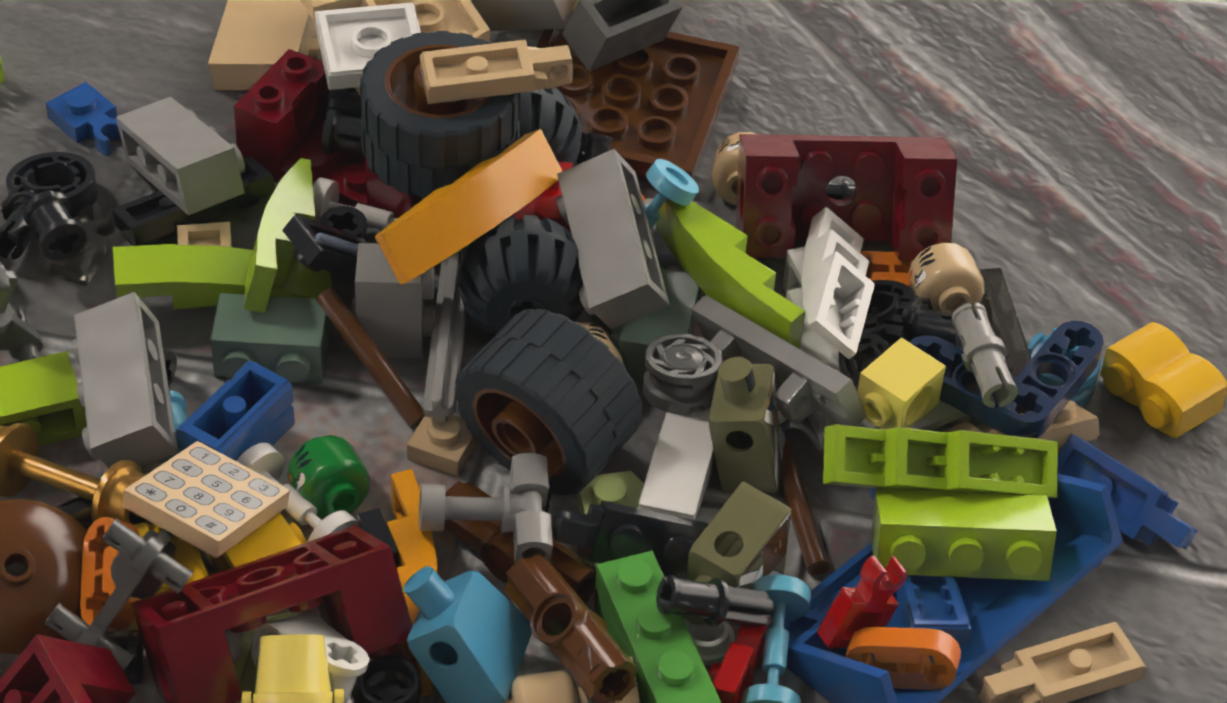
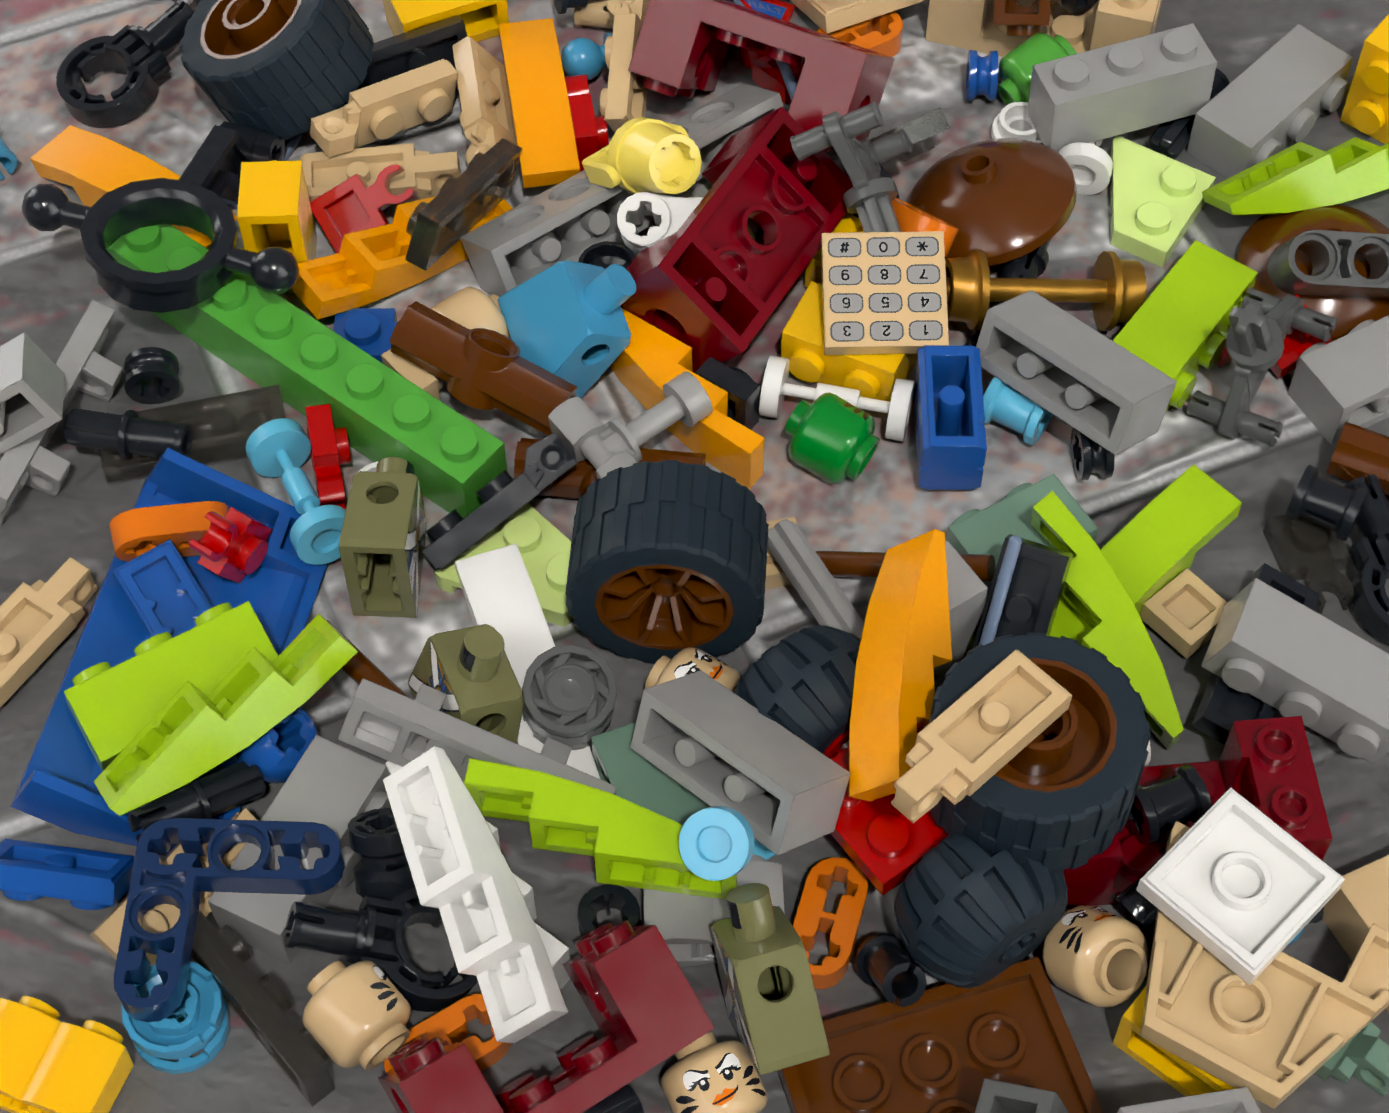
camera: 150 degrees right, 10 degrees up
black axle [656,575,775,627] -> none
light yellow brick [857,337,946,430] -> none
light grey pin [952,303,1018,408] -> none
none -> olive torso [711,883,830,1075]

